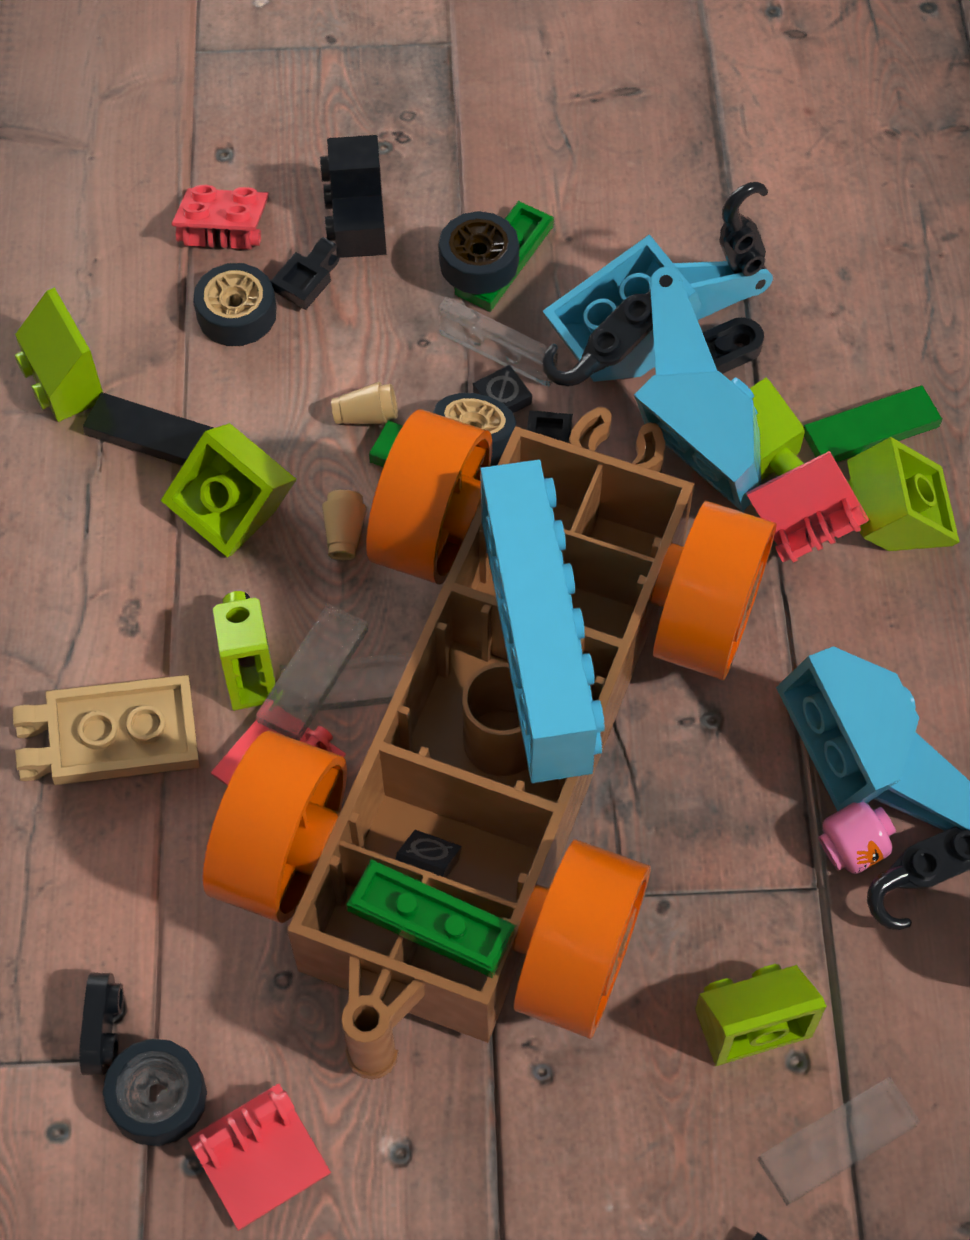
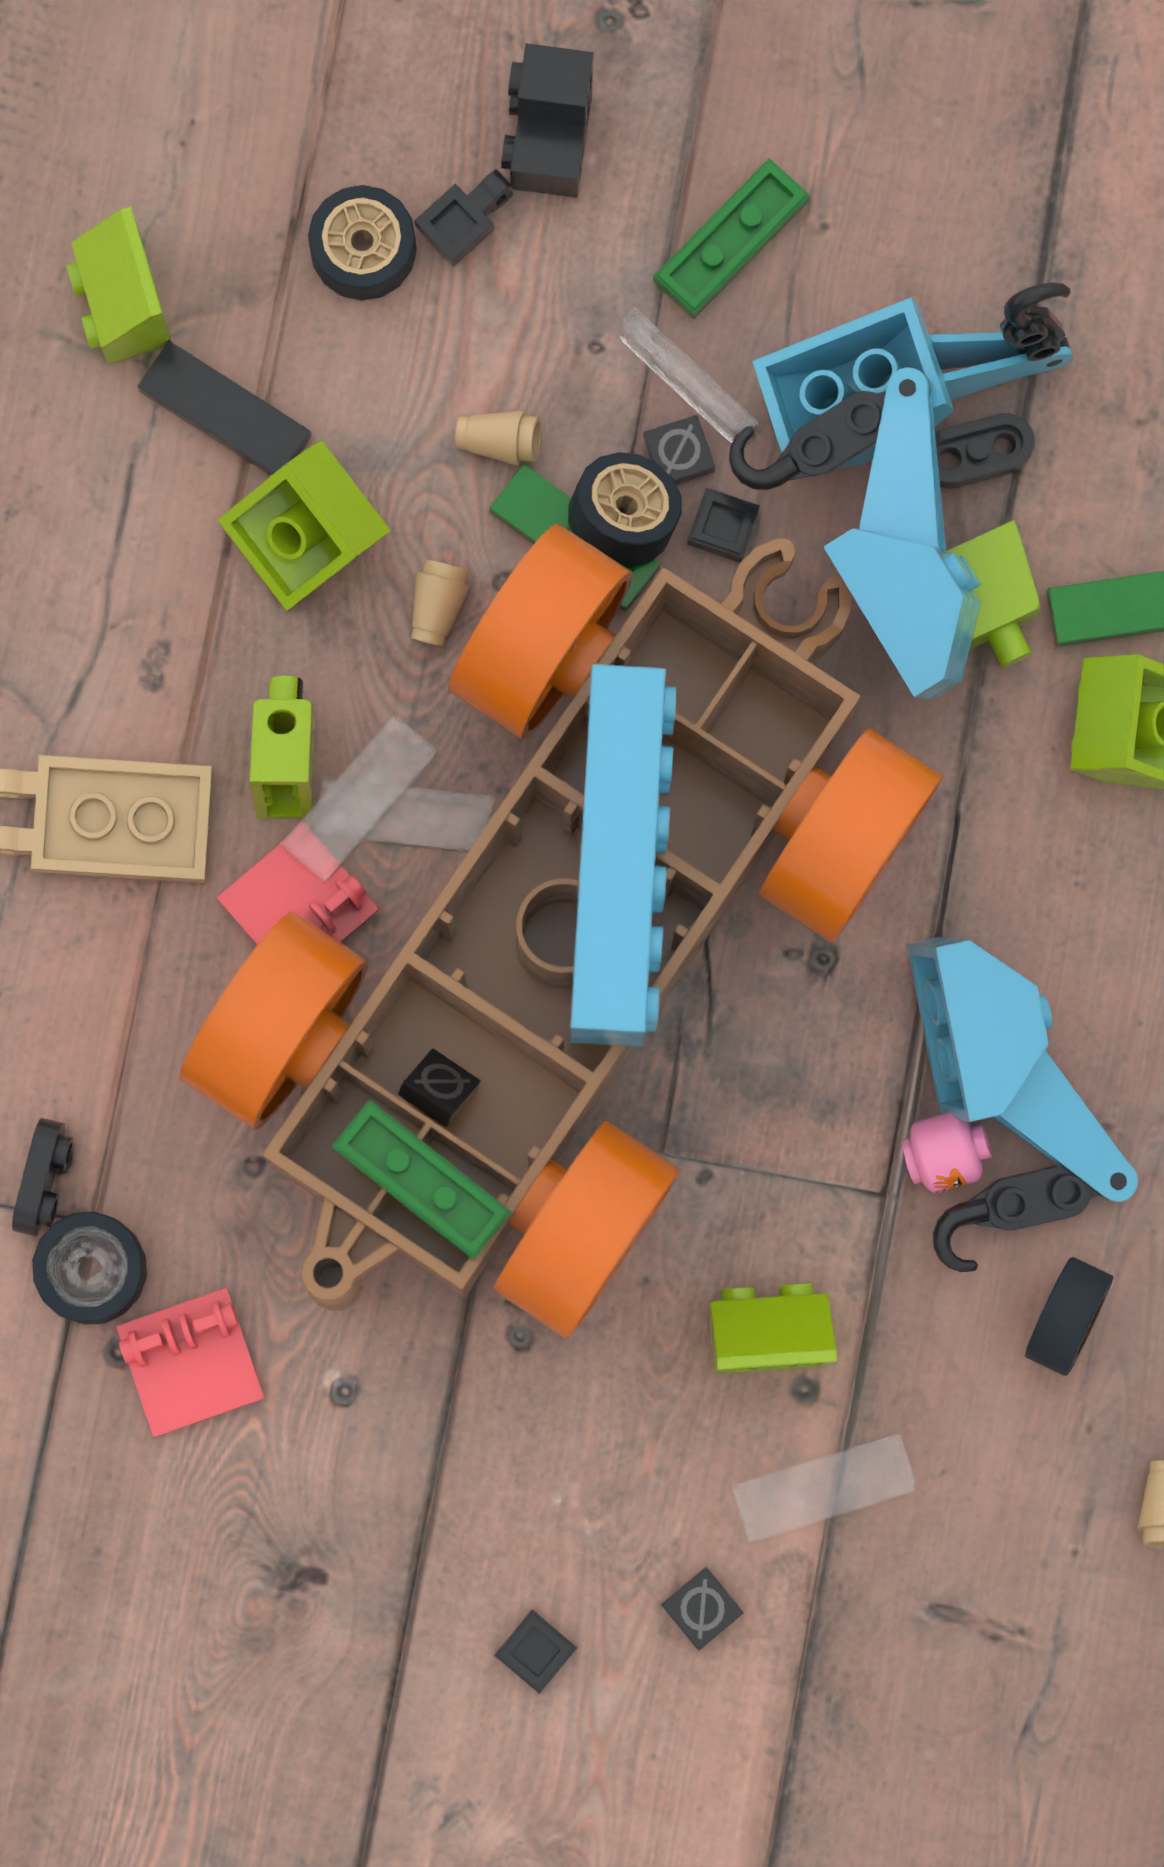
camera: 10 degrees right, 20 degrees up
coral hinge [172,185,269,250] -> none
black wheel [438,211,519,295] -> none
coral hinge [746,451,869,563] -> none

